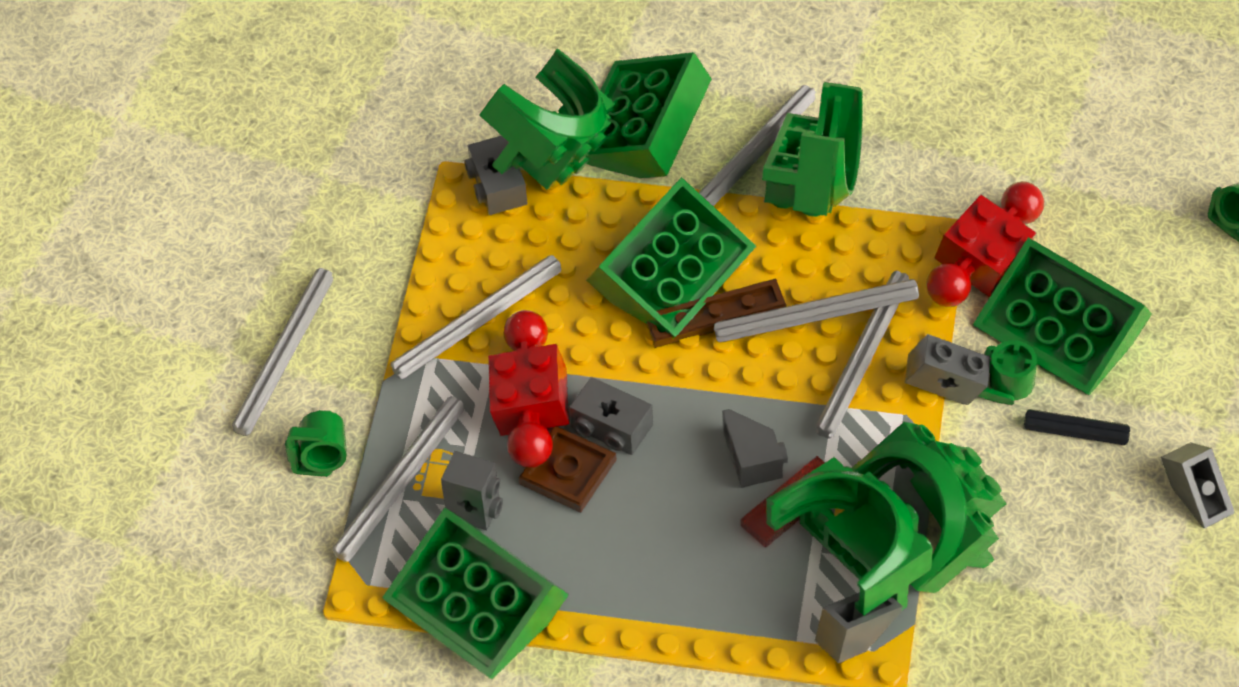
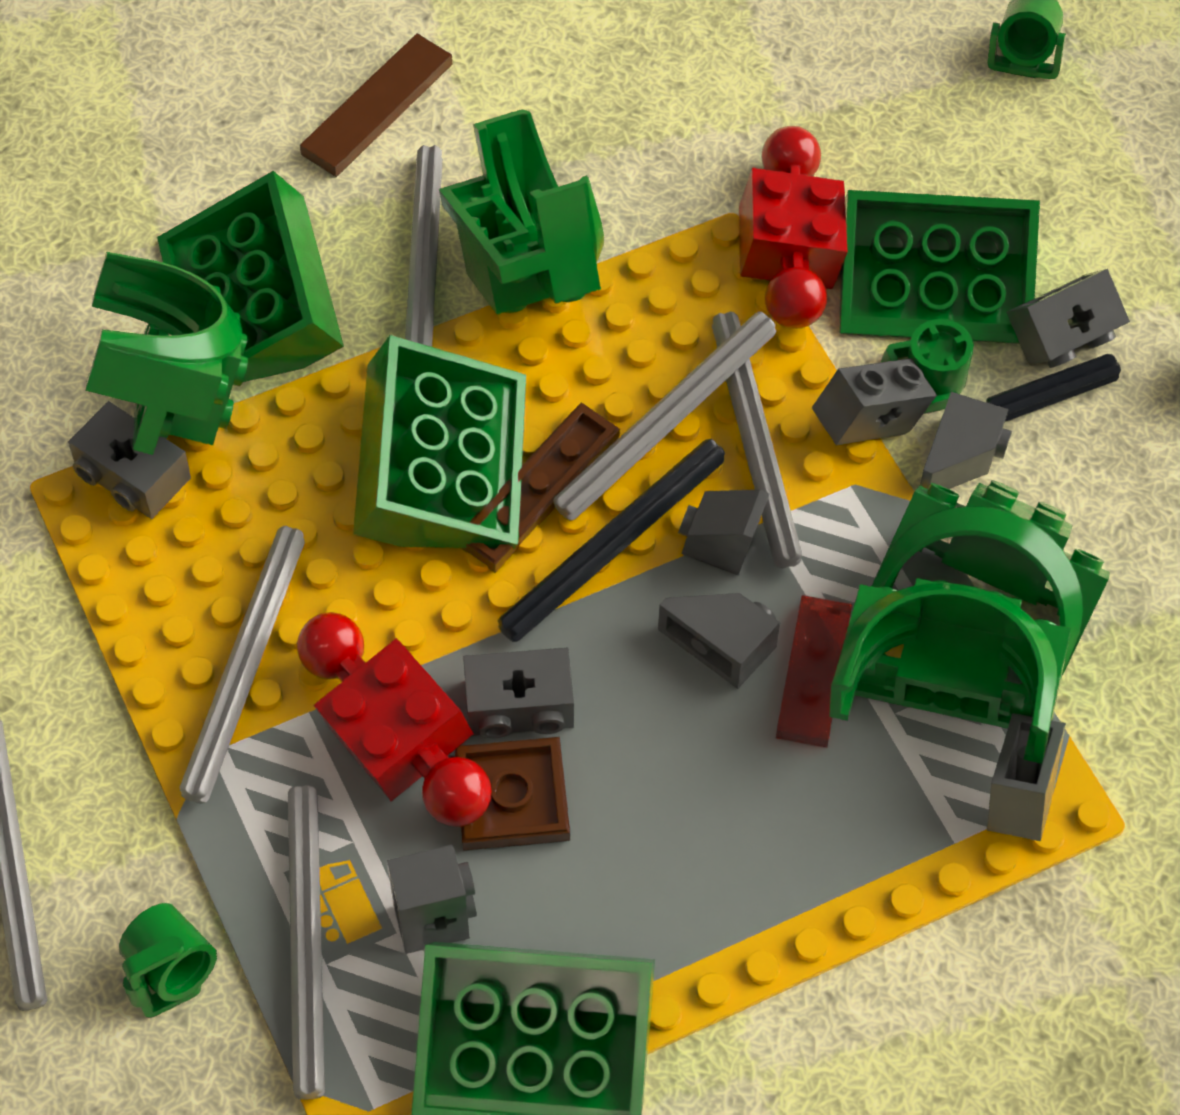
camera: 40 degrees left, 5 degrees up
none -> reddish brown tile [300,33,453,177]
none -> black axle [498,439,725,642]
none -> dark grey slope [678,490,770,575]
none -> dark grey slope [920,392,1012,489]
none -> dark grey brick [1006,269,1130,368]

